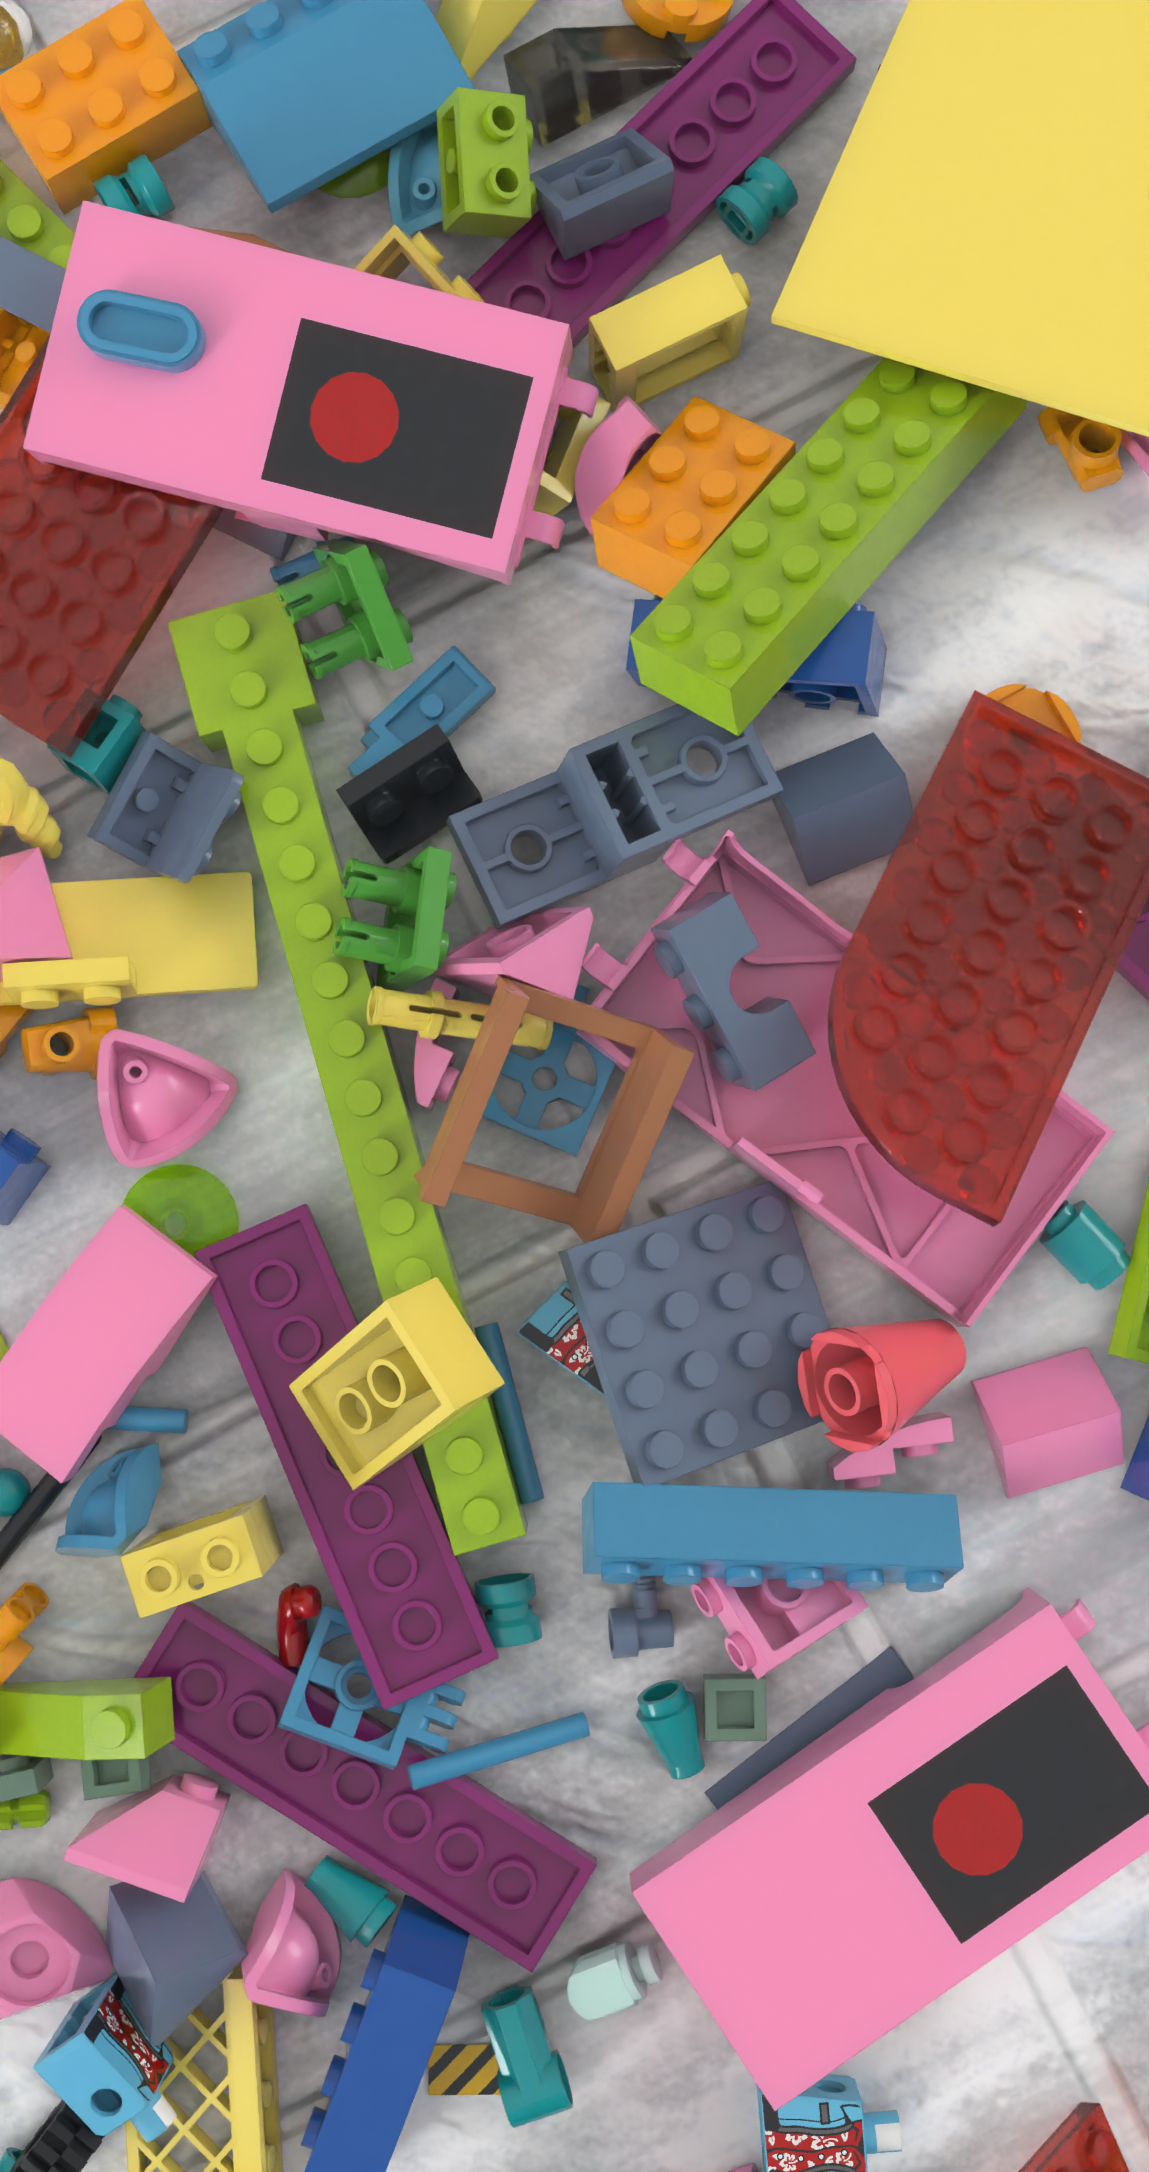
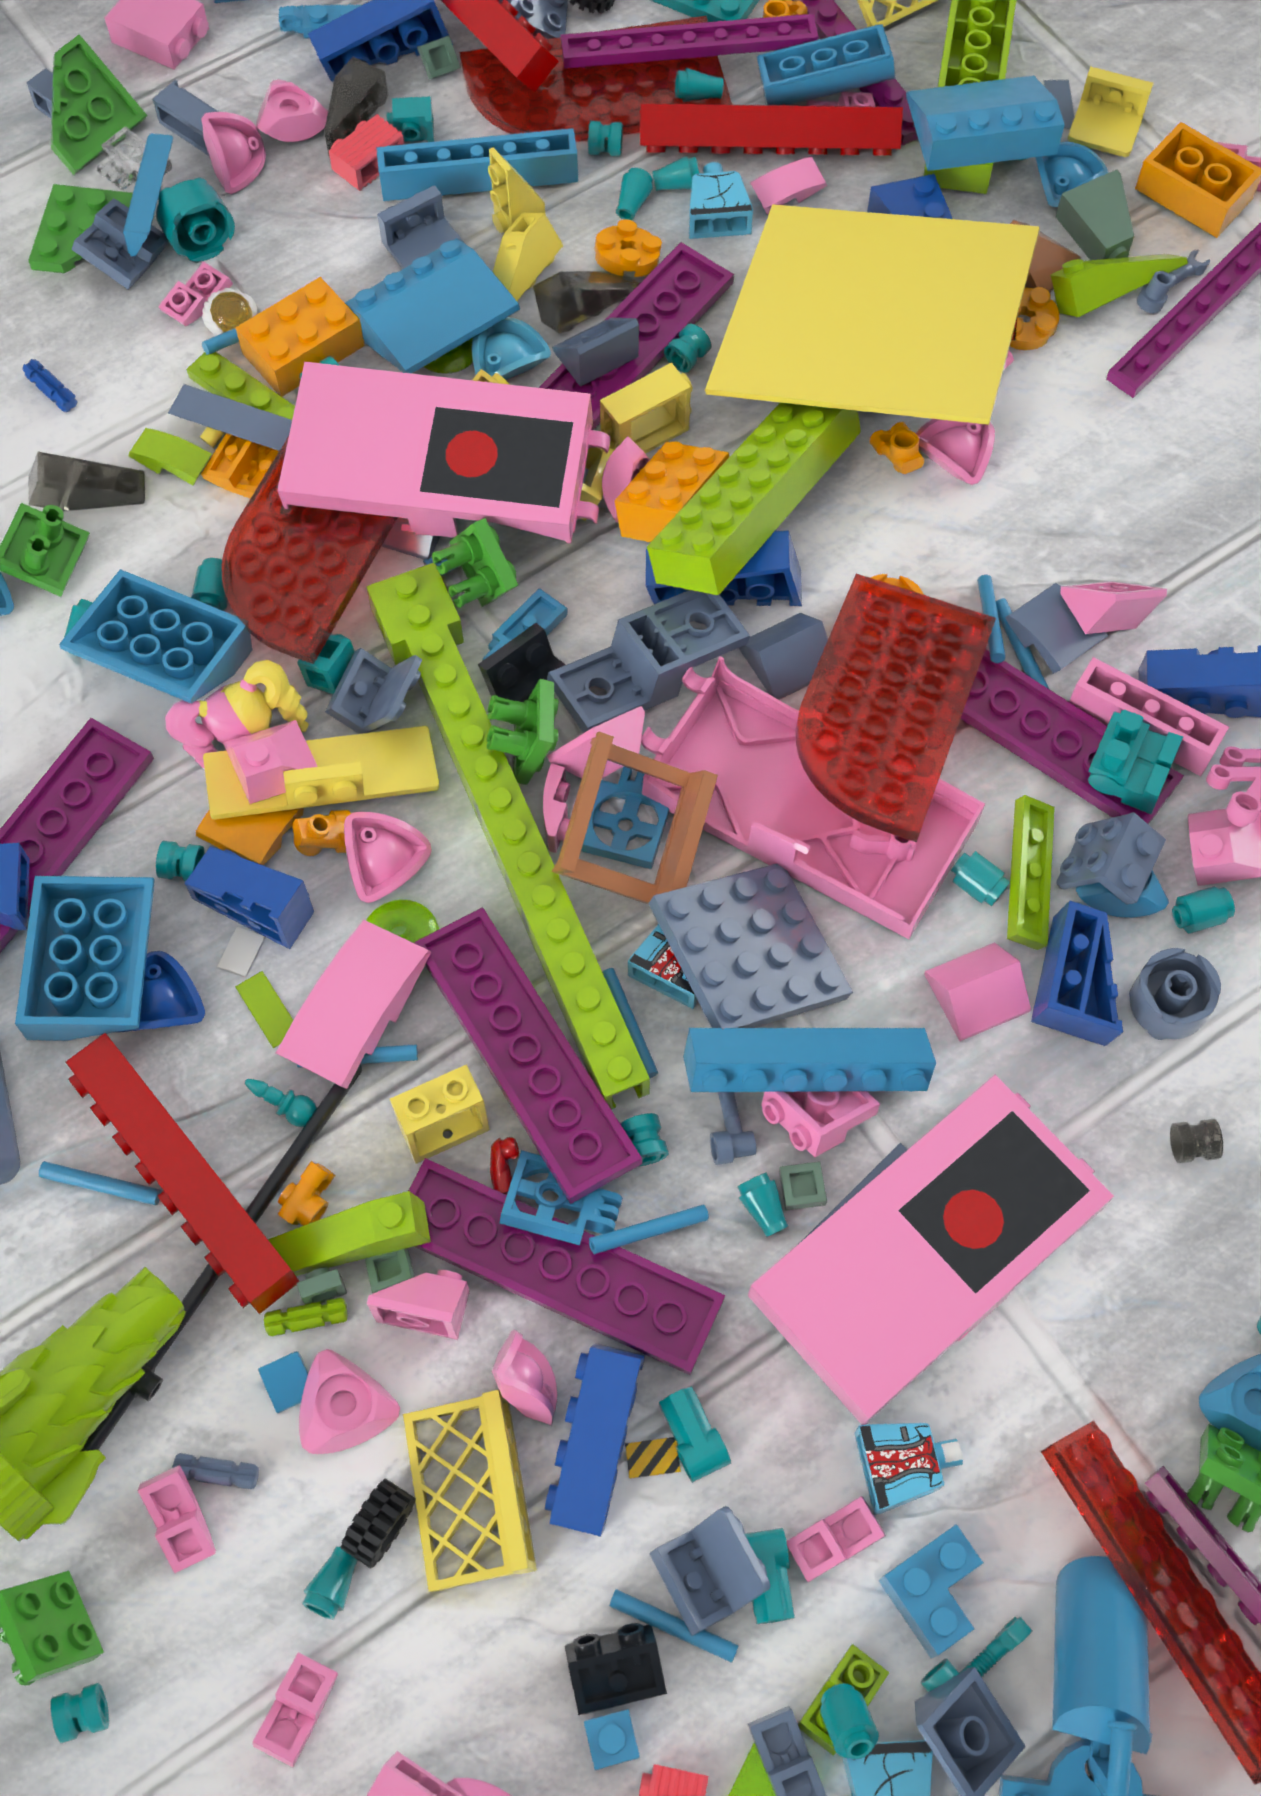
camera: 10 degrees left, 20 degrees down
medium azure torso [33,1973,177,2142] -> none
dark azure hat [55,1443,162,1558] -> none
dark azure tile [77,289,206,373] -> none
sand blue slope [106,1870,248,2046] -> none
light yellow slope [289,1277,505,1491] -> none
teal cone [304,1855,398,1948] -> none
light yellow pin [366,986,553,1051] -> none
lime brick [436,87,537,238] -> none
light aqua arm [567,1941,663,2021] -> none
sand blue arch [651,892,816,1091] -> none
coral cone [798,1319,966,1452] -> none
bright pink slope [826,1412,954,1489] -> none

